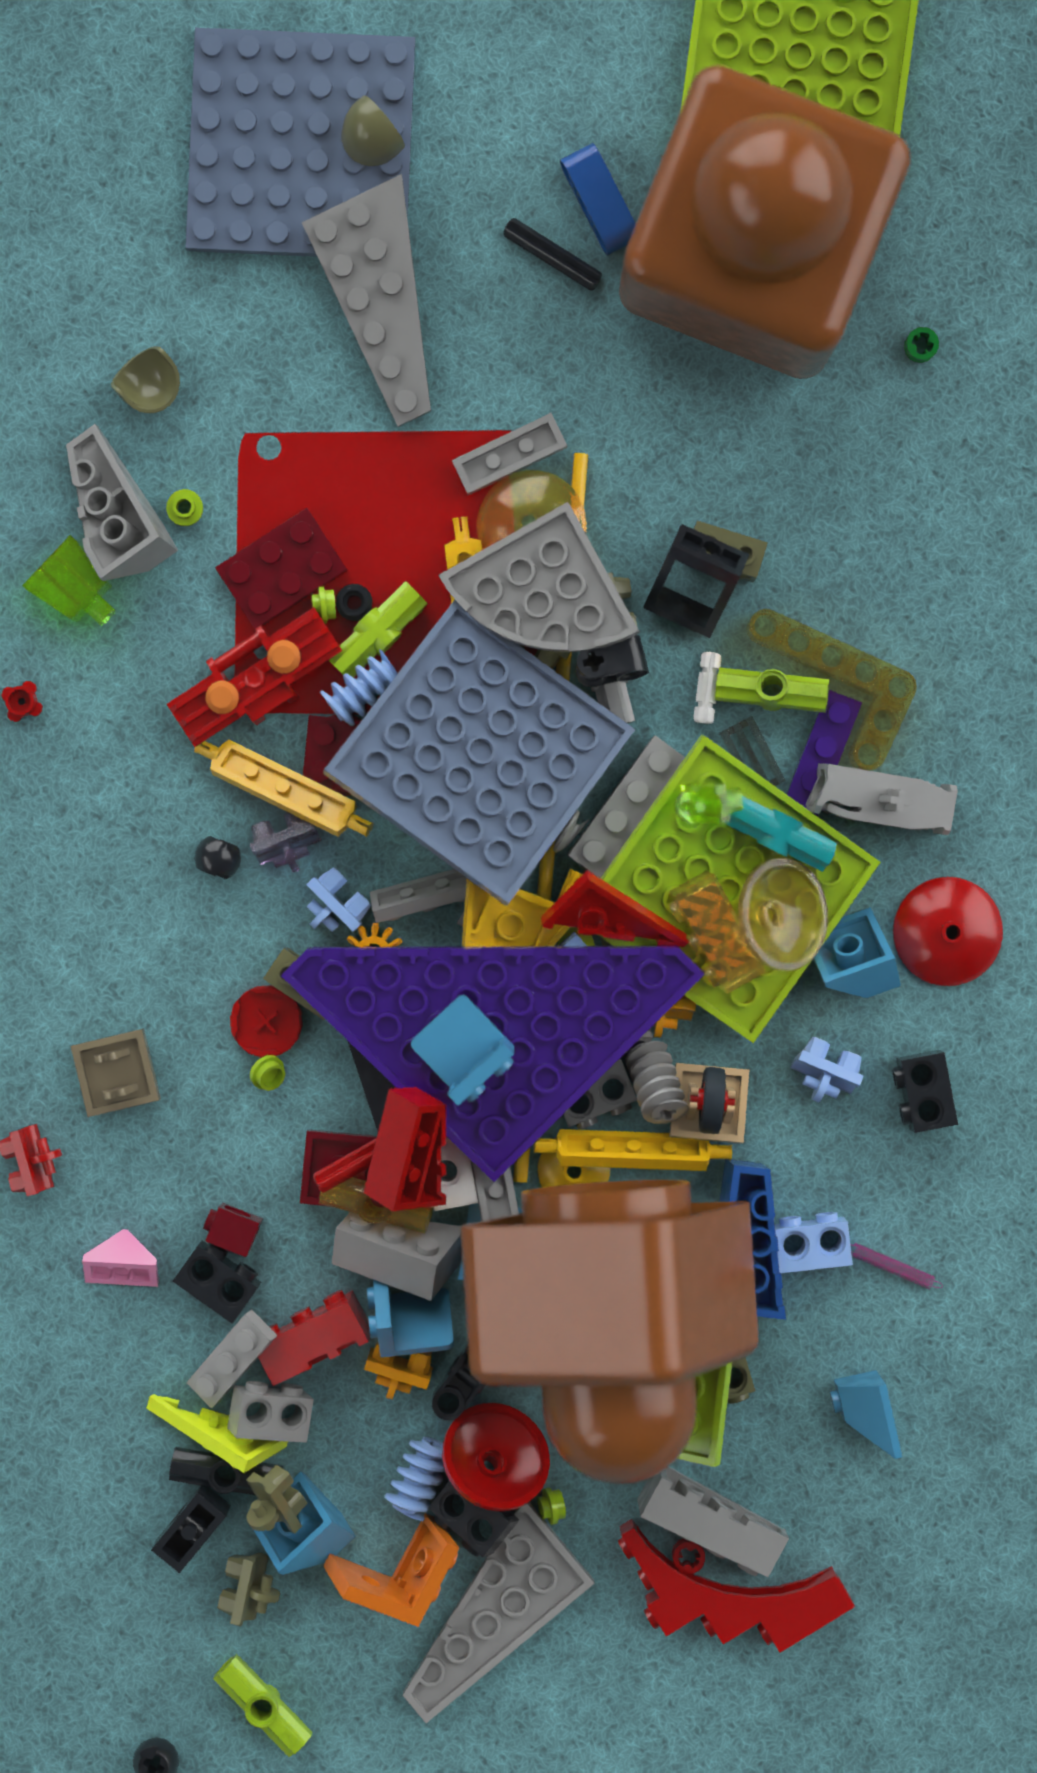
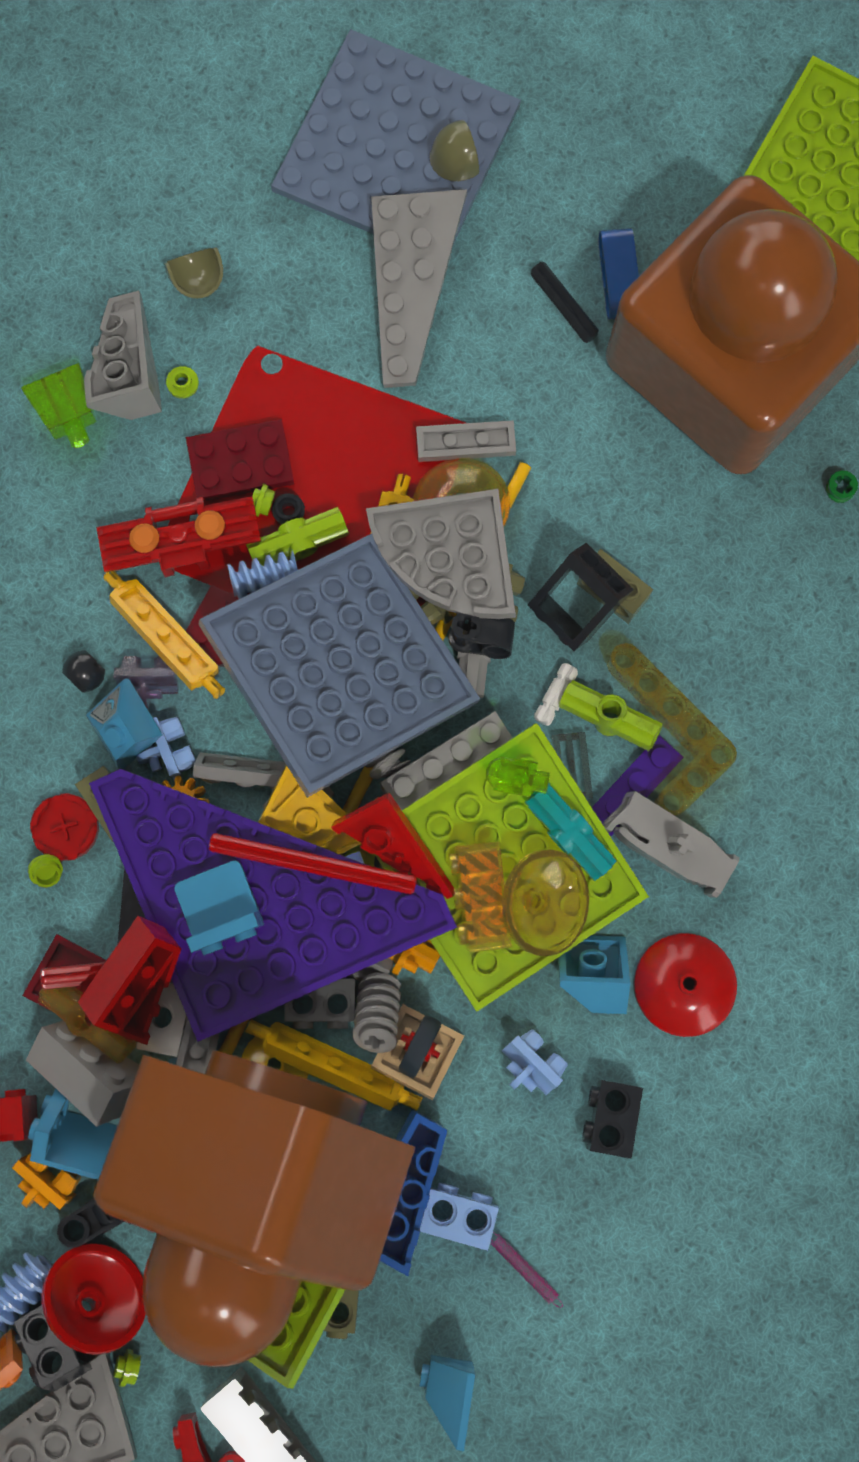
camera: 20 degrees right, 10 degrees down
none -> dark azure slope [86,678,163,770]
none -> red axle [209,833,417,894]

